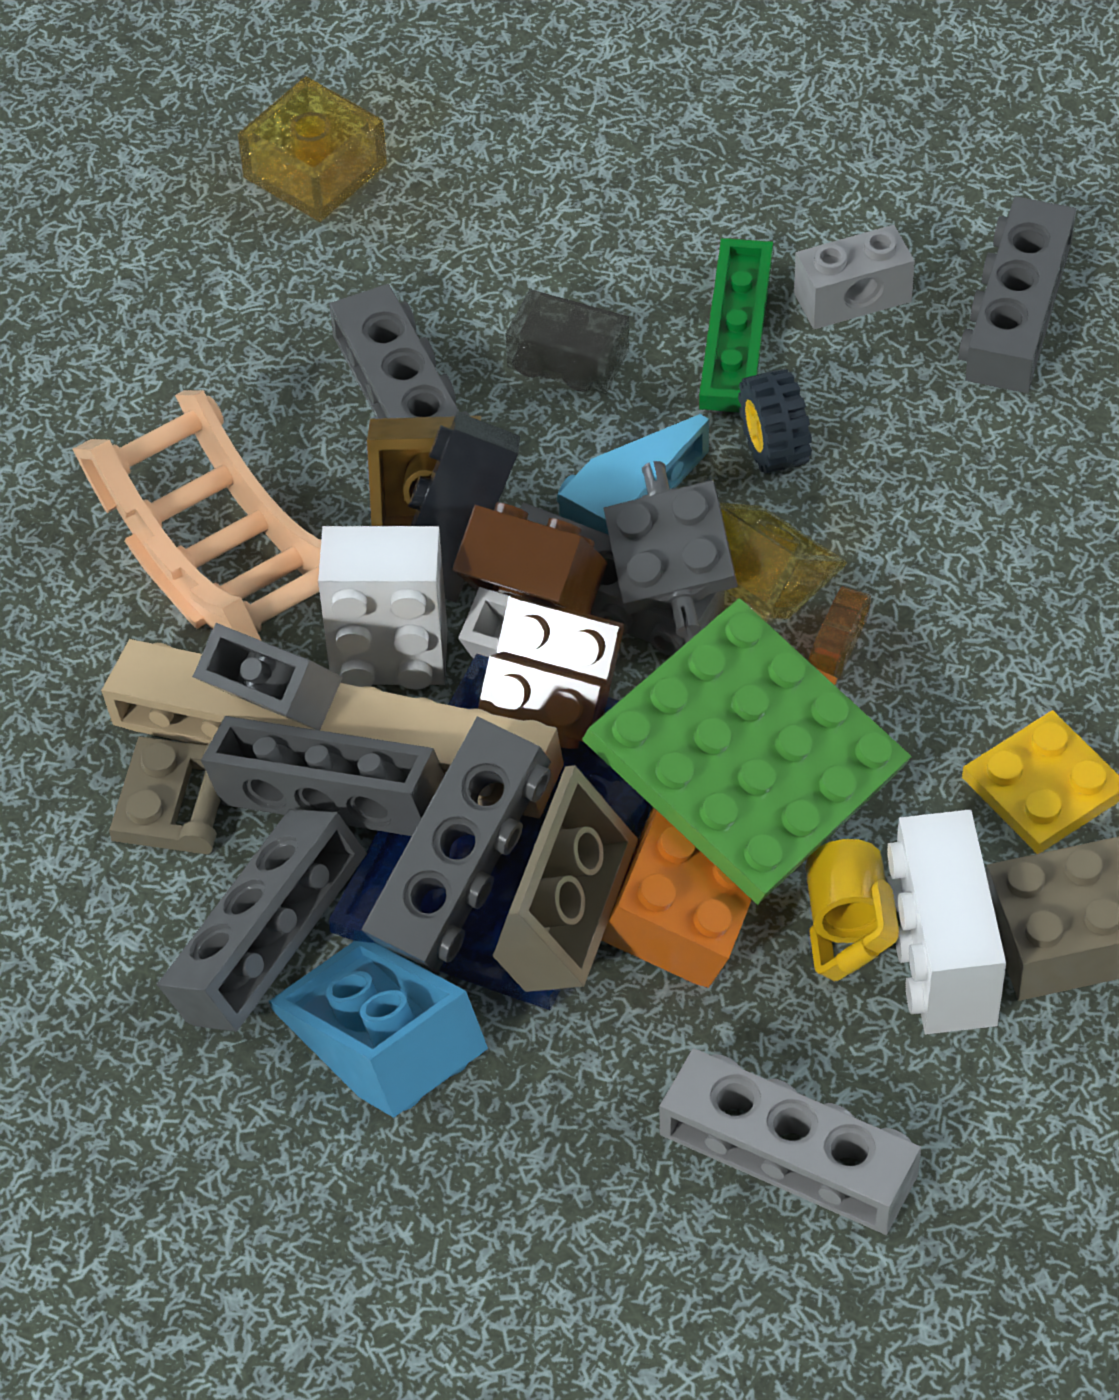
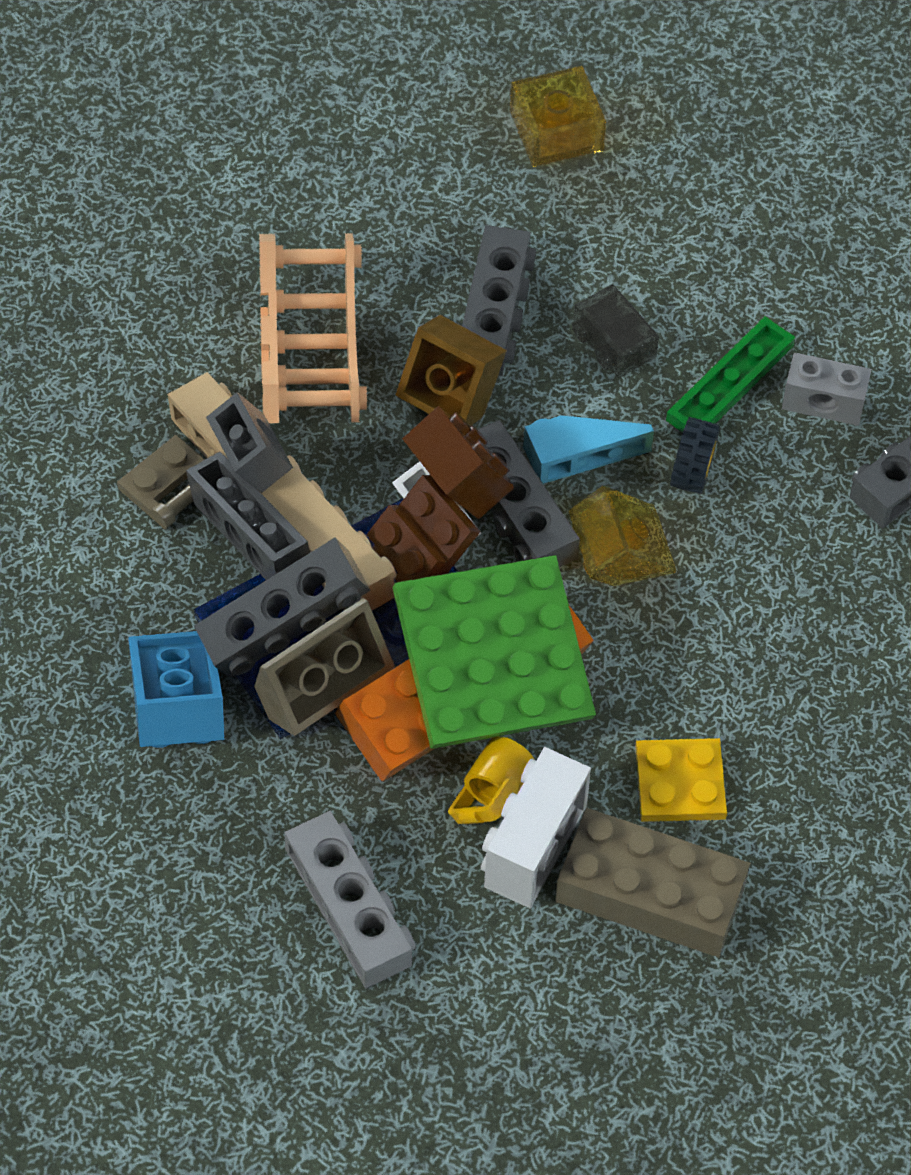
camera: 30 degrees right, 5 degrees up
dark grey brick [157,809,367,1032] -> none
white brick [318,526,448,689] -> none
black brick [400,412,520,603] -> none
dark grey plate [603,461,738,637] -> none
clear orange beam [808,586,871,685] -> none

